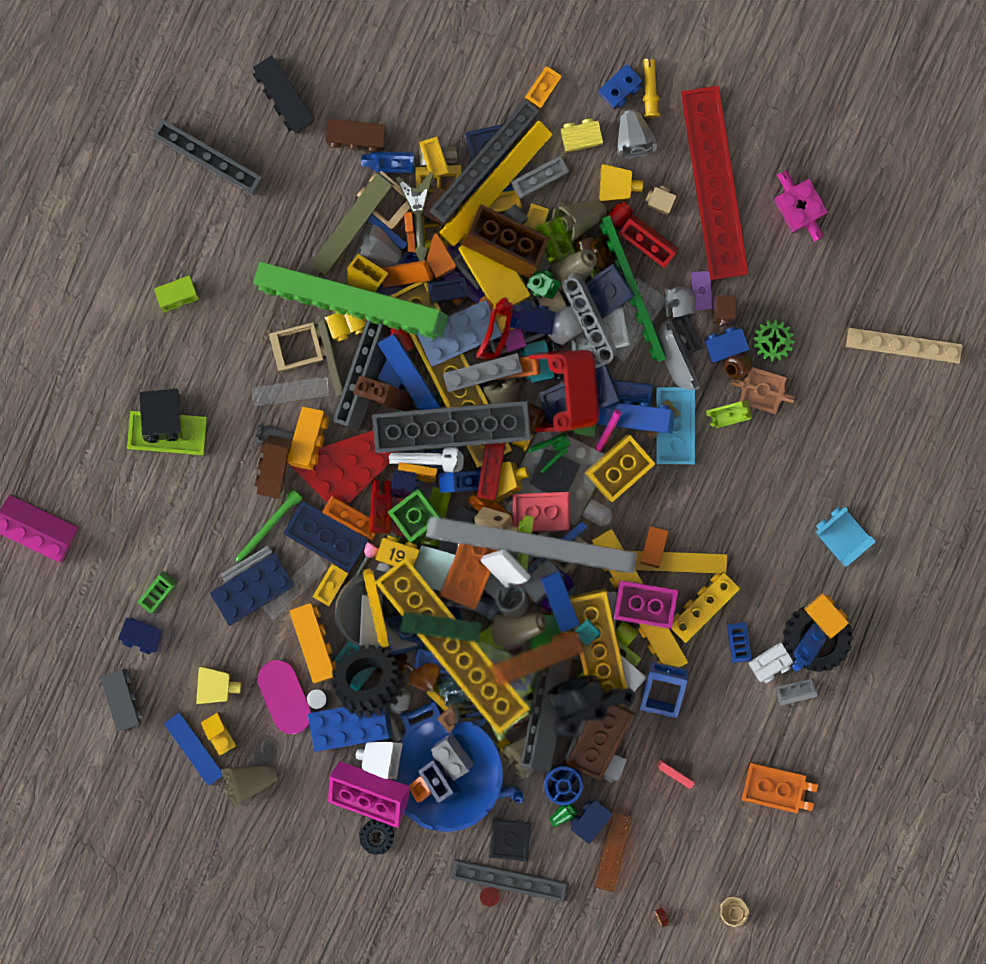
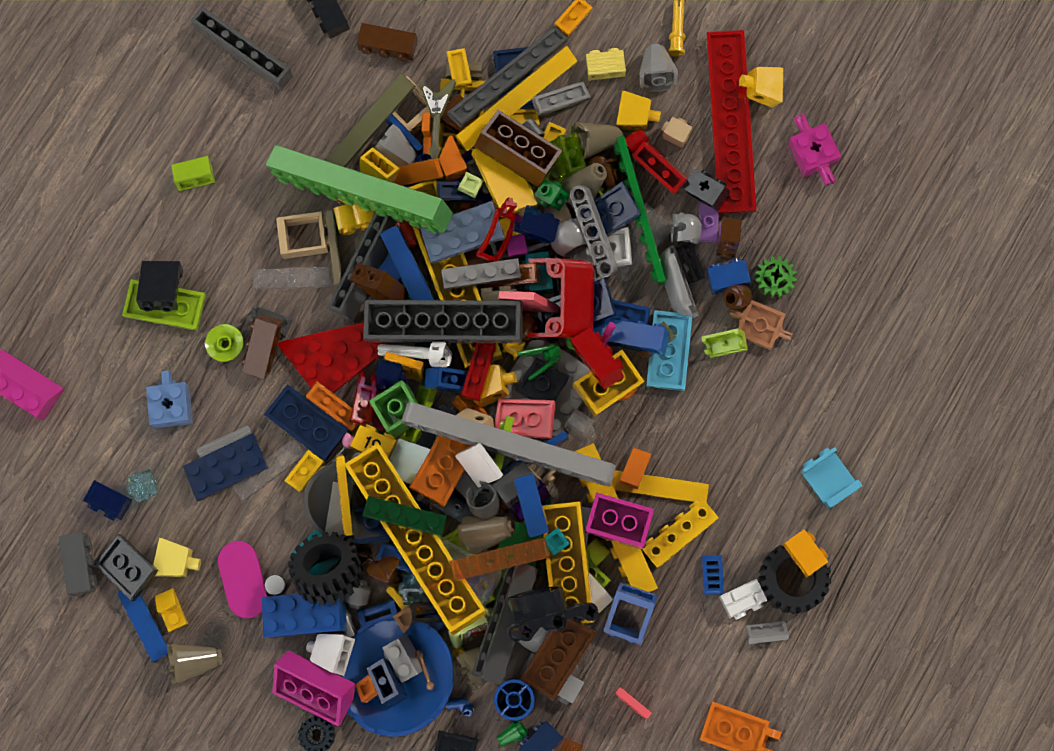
camera: 20 degrees right, 10 degrees down
bright green slope [137,571,177,614] -> none
bright green piece [236,488,304,563] -> none
light orange brick [287,406,329,470] -> none
light orange brick [289,603,337,684] -> none
blue hinge [361,152,414,173] -> none
blue brick [598,64,642,109] -> none
blue hinge [791,622,828,672] -> none
tan plate [845,328,963,364] -> none
none -> tile [94,534,159,602]
none -> clear light blue brick [126,469,159,503]
none -> medium blue hinge [146,371,193,429]
none -> lime dish [205,324,244,362]
none -> medium nougat hinge [415,650,434,690]
none -> yellowish green tile [458,172,484,198]
none -> coral tile [498,291,559,313]
none -> red brick [570,327,624,390]
none -> black brick [682,169,730,211]
none -> yellow torso [739,67,783,108]

